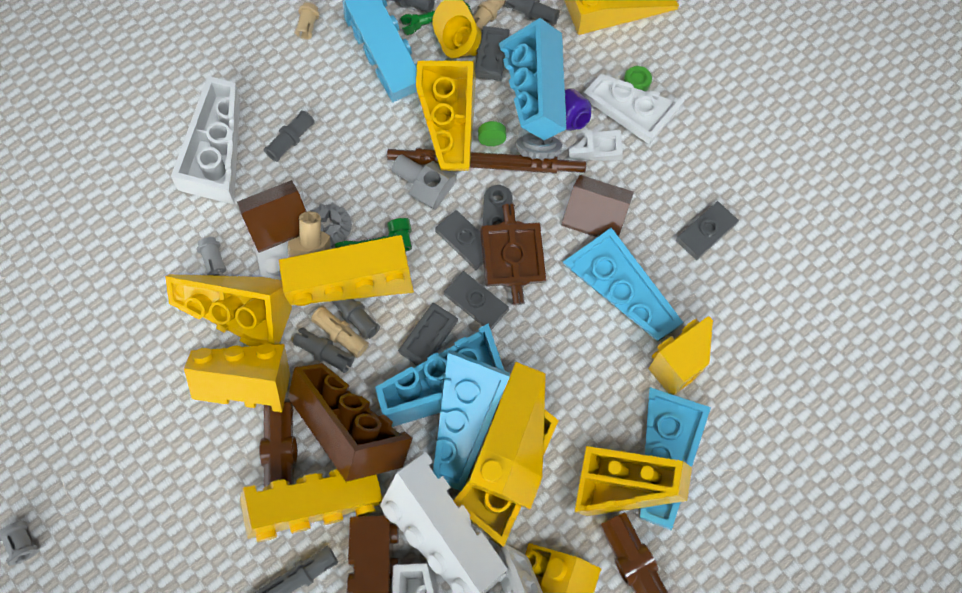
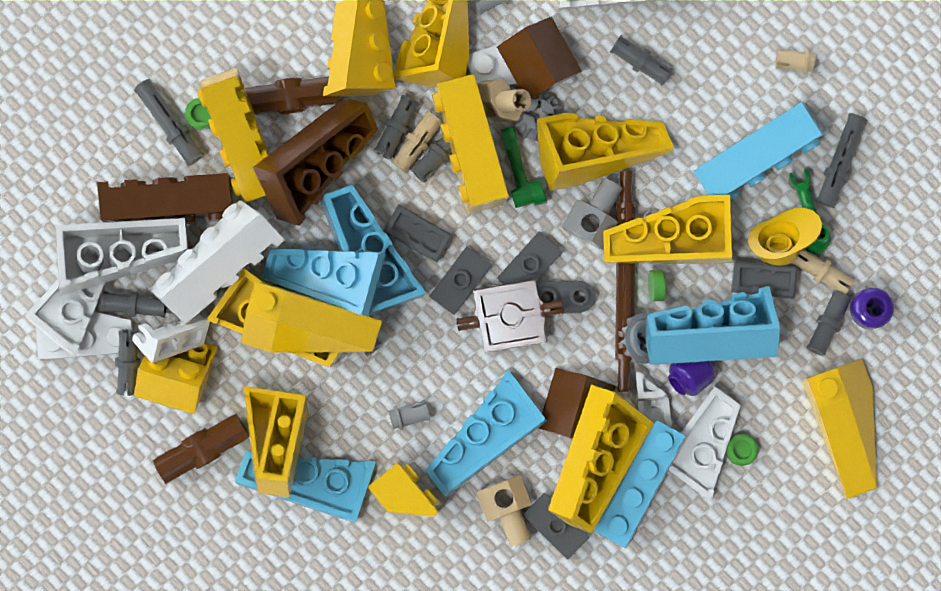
camera: 85 degrees right, 15 degrees up
none -> bright green tile [185,98,211,130]
none -> light grey pin [388,400,430,431]
none -> tan piece [476,475,532,547]
none -> yellow wedge [537,113,674,191]
none -> yellow wedge [548,385,654,534]
none -> medium azure wing [593,420,687,548]

